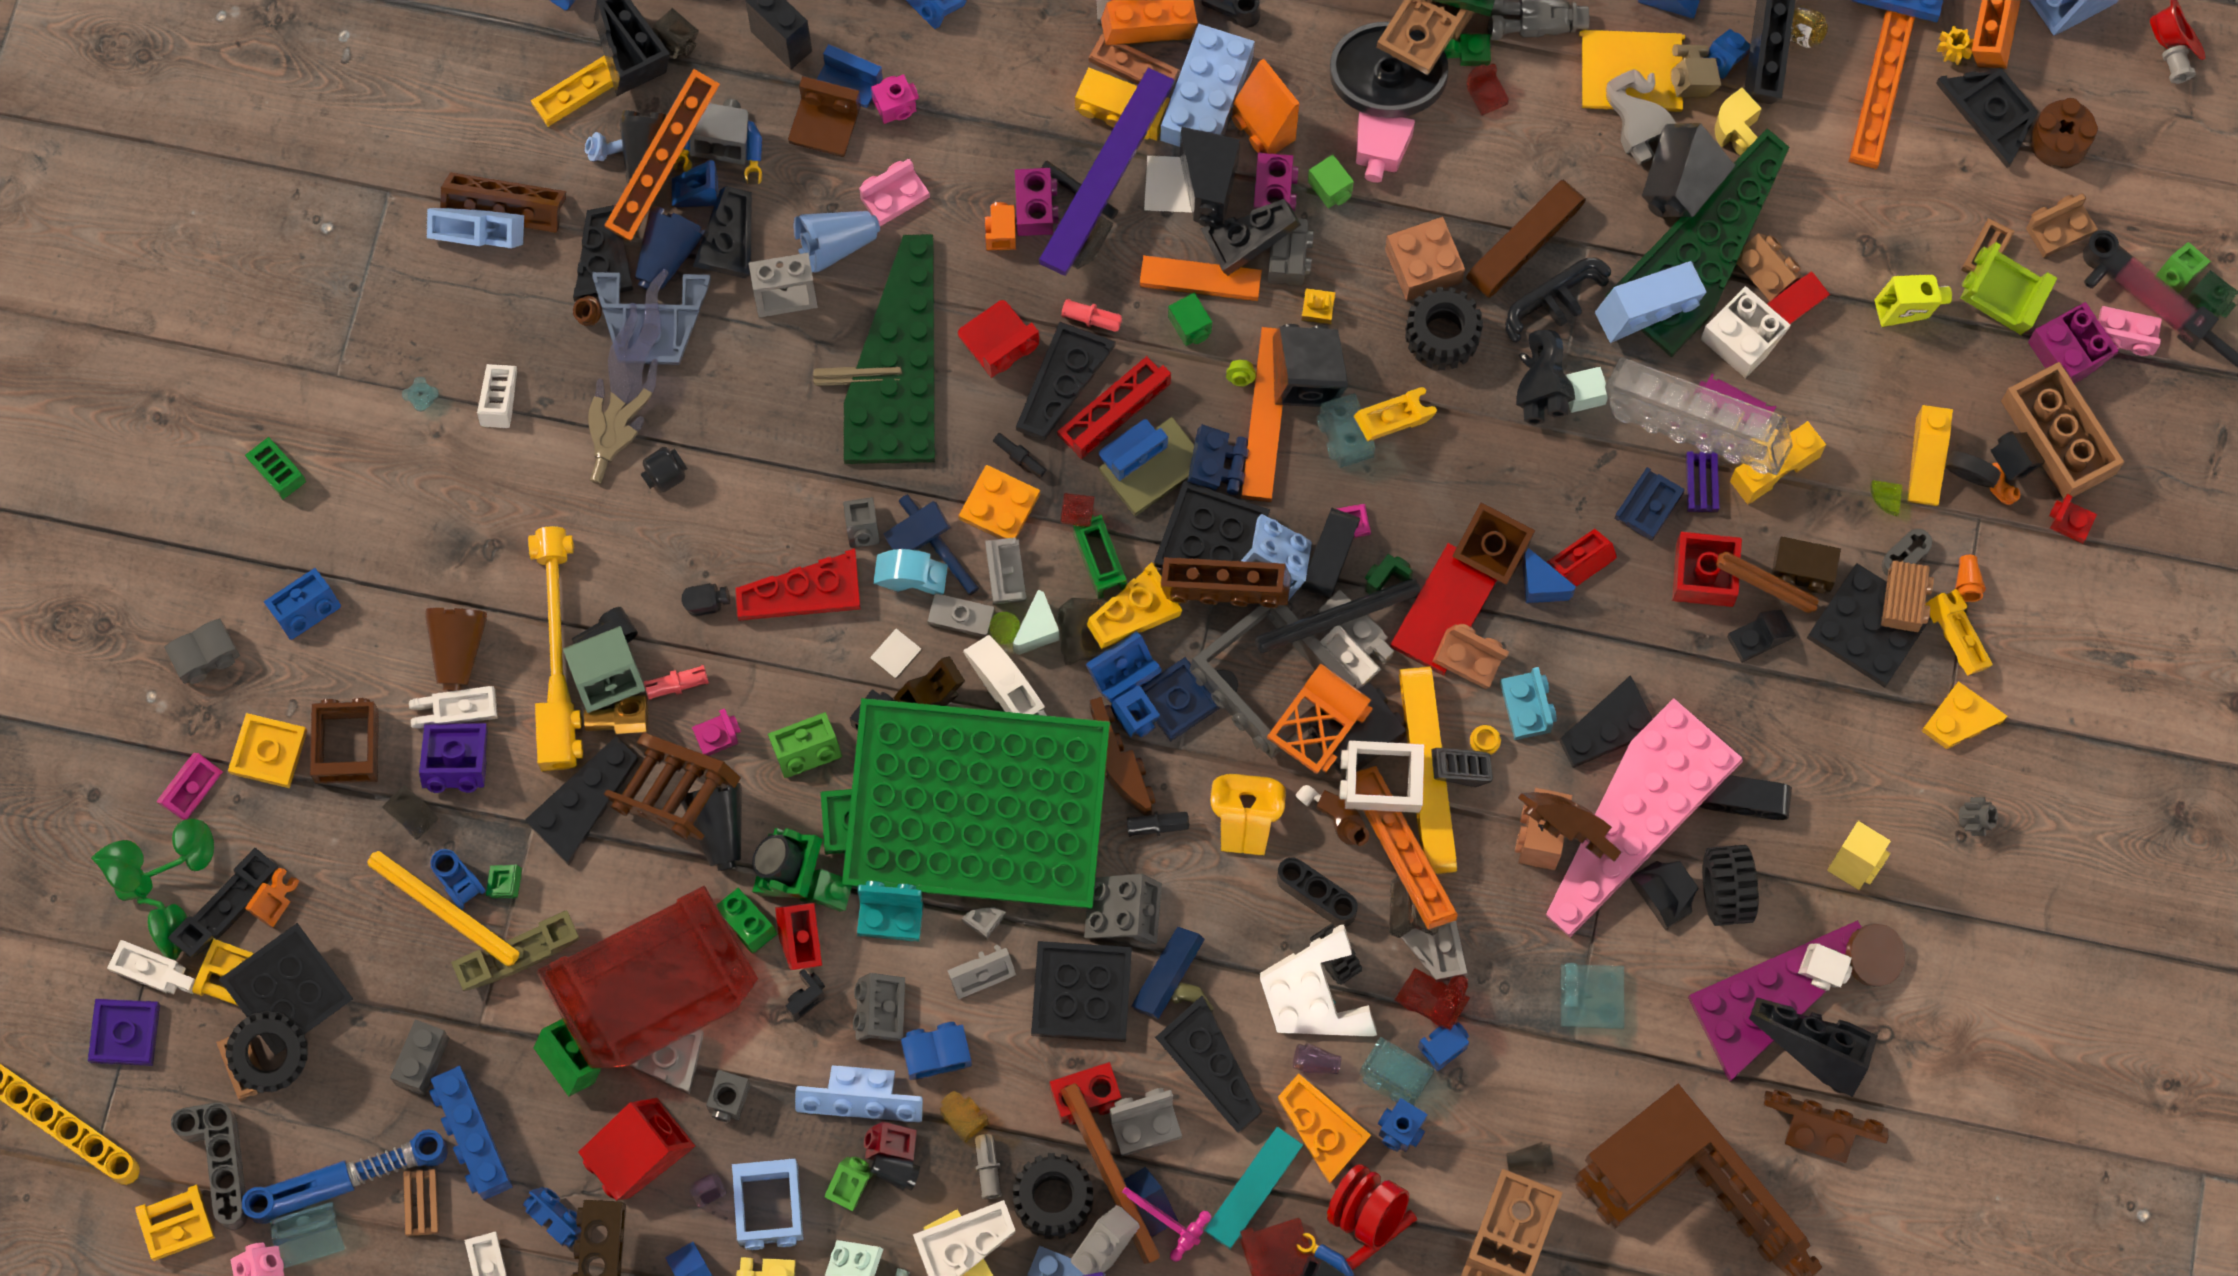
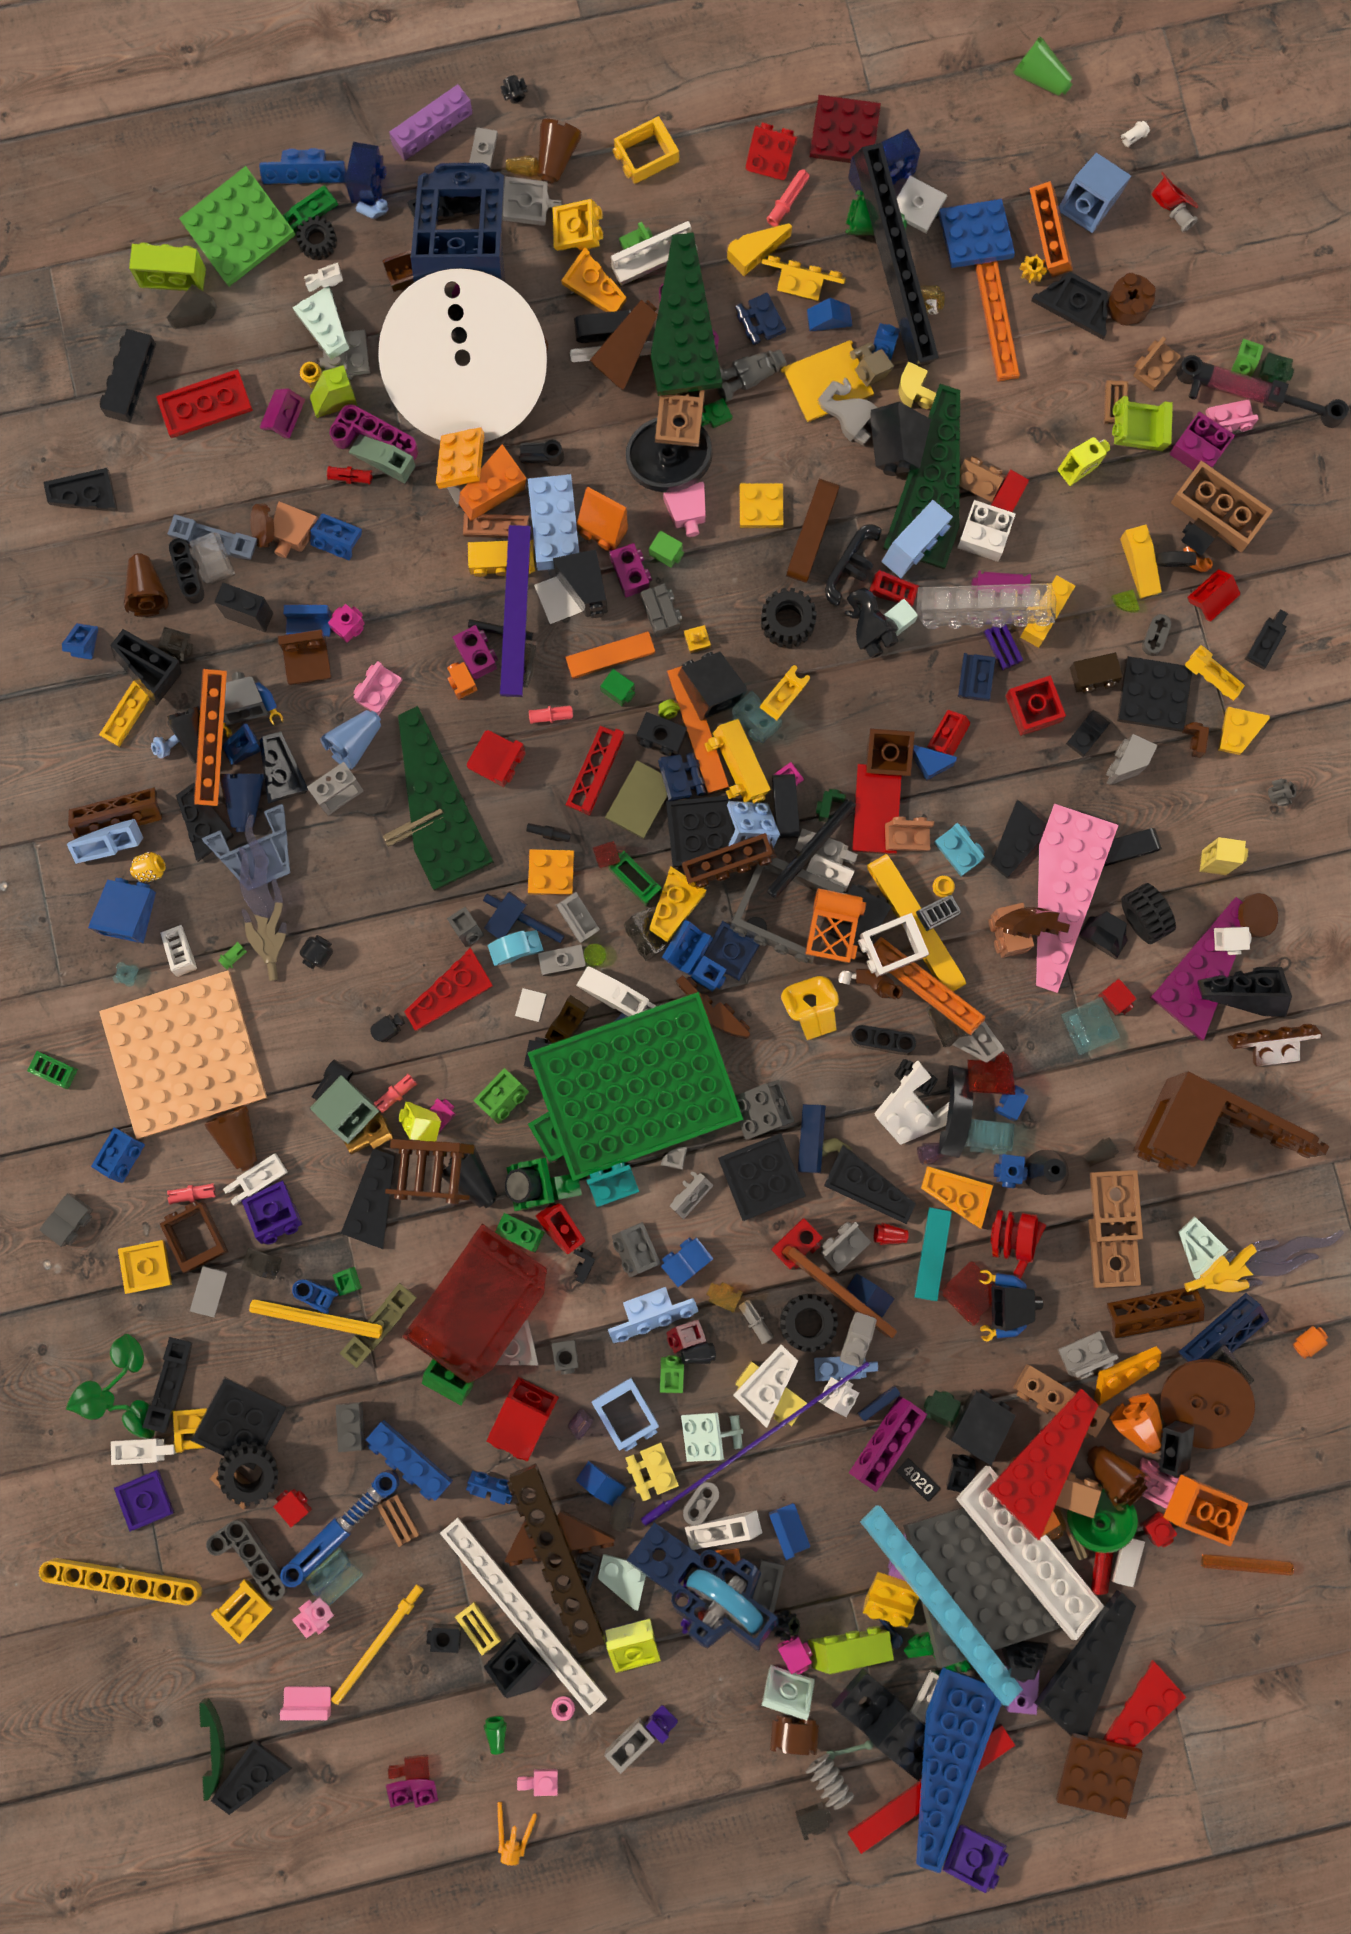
camera: 25 degrees left, 10 degrees up
dark pink slope [156,753,223,820] -> none
orange plate [245,868,299,927] -> none
yellow bar [528,526,583,771] -> none
reddish brown plate [573,296,602,326] -> none
light aqua slope [1013,590,1059,655] -> none
black wing [1016,322,1116,441] -> none
blue panel [1099,419,1168,481] -> none
dark pink piece [1122,1187,1211,1262] -> none
black axle [1127,811,1190,837] -> none
black wing [1200,199,1301,276] -> none
nougat brick [1385,217,1465,301] -> none
clear red bracket [1466,63,1509,115] -> none
dark orange axle [1716,552,1819,613] -> none
medium nougat brick [1881,560,1934,632] -> none
orange cone [1955,555,1986,602] -> none
red bracket [2049,494,2097,544] -> none
none -> blue slope [88,878,156,944]
none -> light nougat plate [99,970,267,1140]
none -> yellow head [130,852,166,884]
none -> coral pin [167,1183,216,1205]
none -> light grey hinge [190,1265,227,1317]
none -> bright green pin [218,942,247,970]
none -> red brick [273,1488,312,1528]
none -> neon yellow slope [399,1102,441,1142]
none -> black brick [636,712,687,756]
none -> yellow brick [704,719,771,804]
none -> yellow plate [739,483,783,528]
none -> red slope [869,570,919,607]
none -> red cone [873,1223,908,1245]
none -> black slope [938,1065,973,1158]
none -> black cone [1024,1150,1069,1195]
none -> red brick [1098,979,1137,1016]
none -> light grey slope [1106,734,1157,785]
none -> reddish brown bracket [1182,722,1209,758]
none -> red panel [1187,569,1241,622]
none -> clear smoke bracket [1197,1122,1234,1172]
none -> black hinge [1245,609,1288,670]

